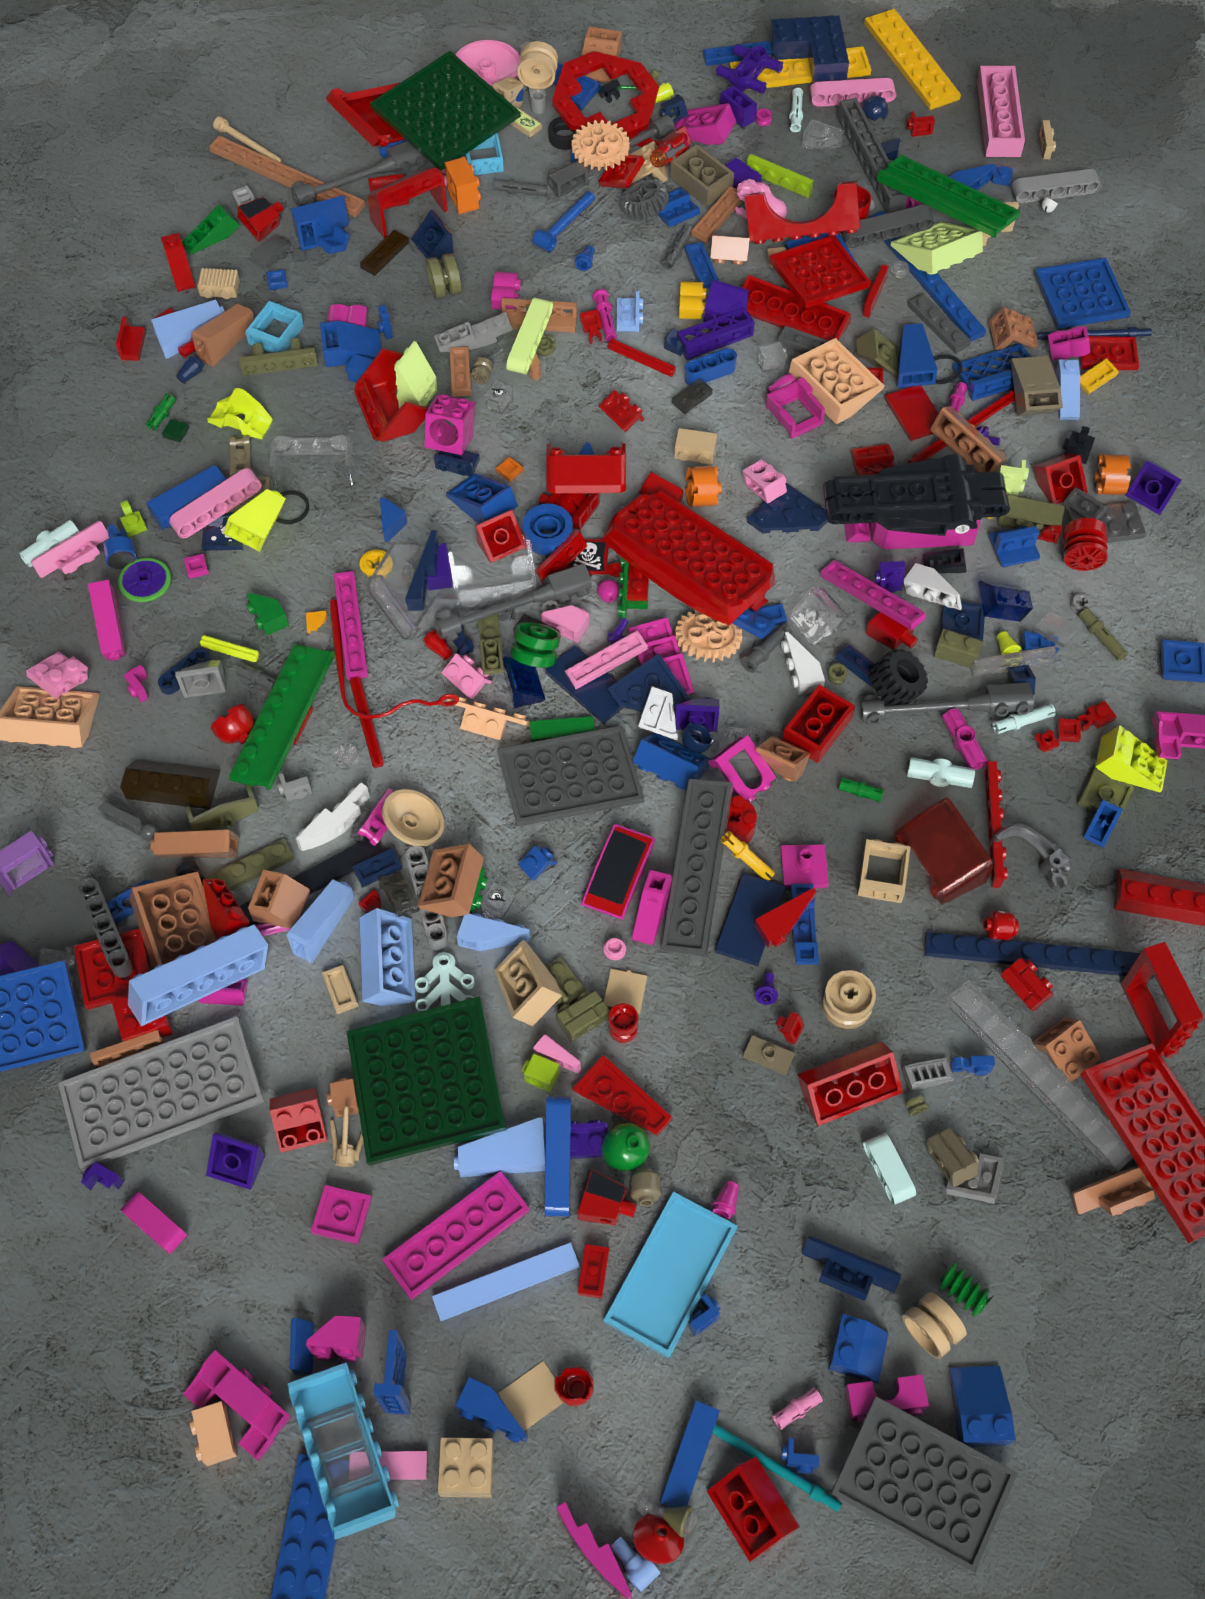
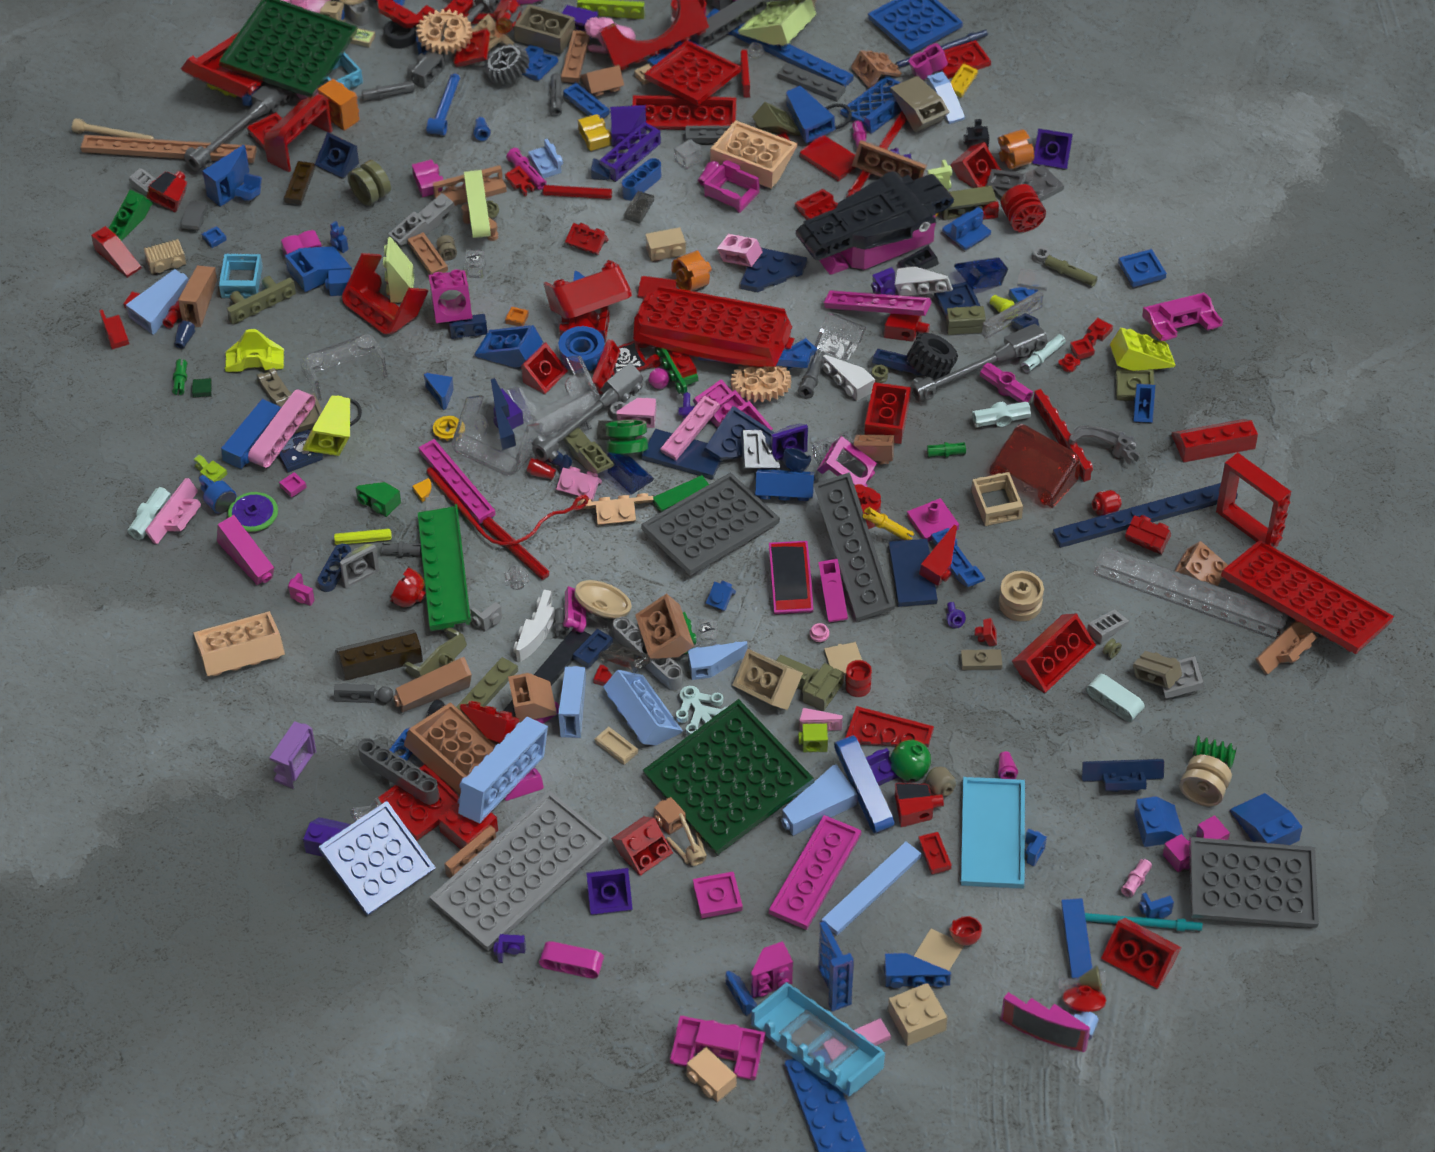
camera: 25 degrees left, 10 degrees down
bright pink plate [26,651,88,699] -> none
blue plate [951,1056,995,1076] -> none

